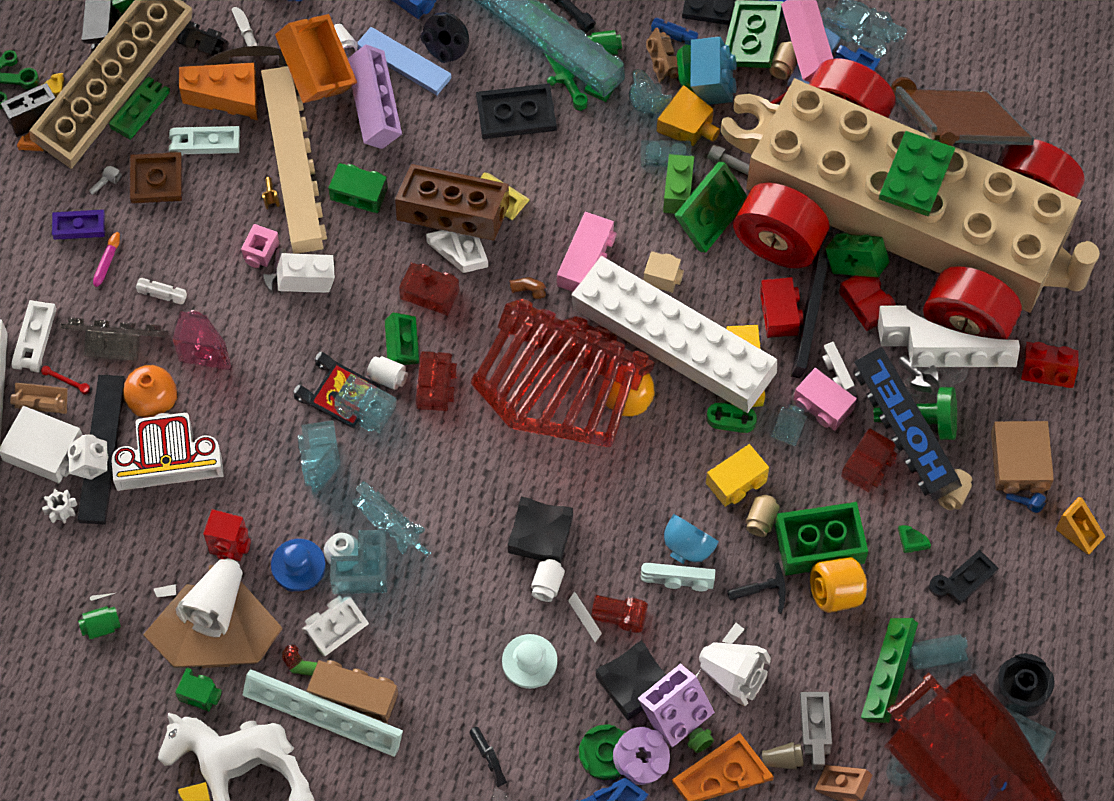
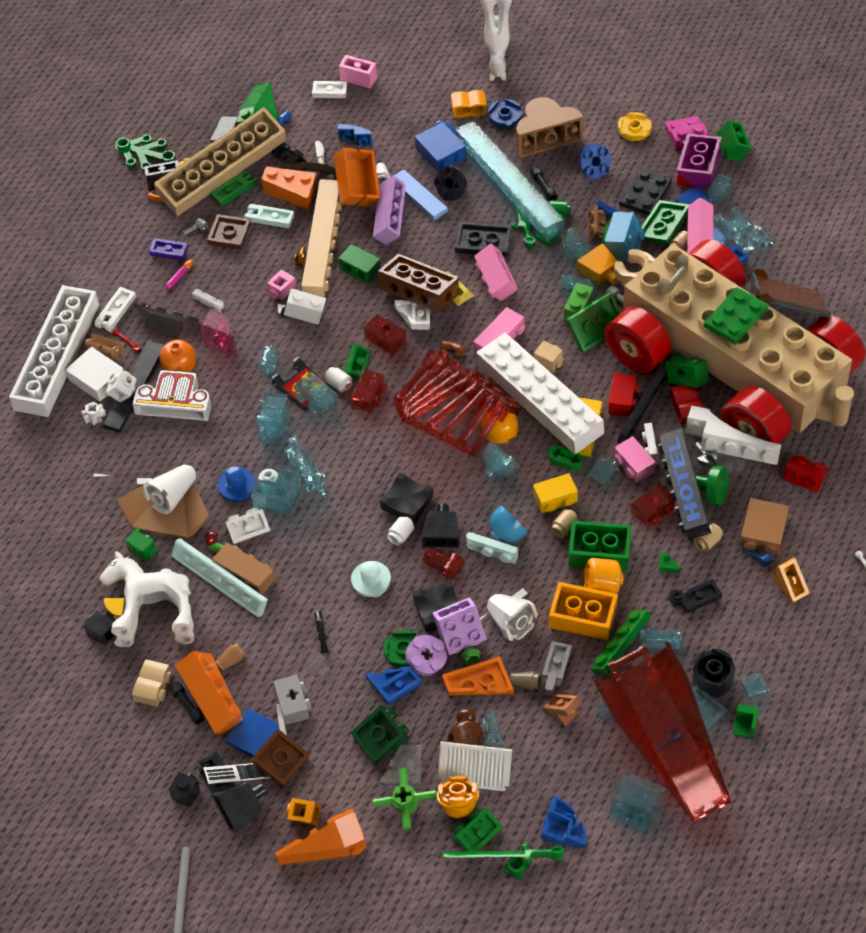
camera: 20 degrees right, 10 degrees down
green brick [78,606,121,640] -> none
red brick [203,509,251,561] -> none
white sticker [569,592,602,643] -> none
black piece [727,562,786,614] -> none
none -> clear light blue brick [258,346,280,374]
none -> black torso [422,504,460,548]
none -> bright pink brick [474,244,518,301]
none -> clear light blue cylinder [481,442,520,478]
none -> light orange brick [549,582,618,641]
none -> dark tan bar [656,254,689,295]
none -> green panel [733,704,759,739]
none -> clear light blue plate [740,673,769,700]

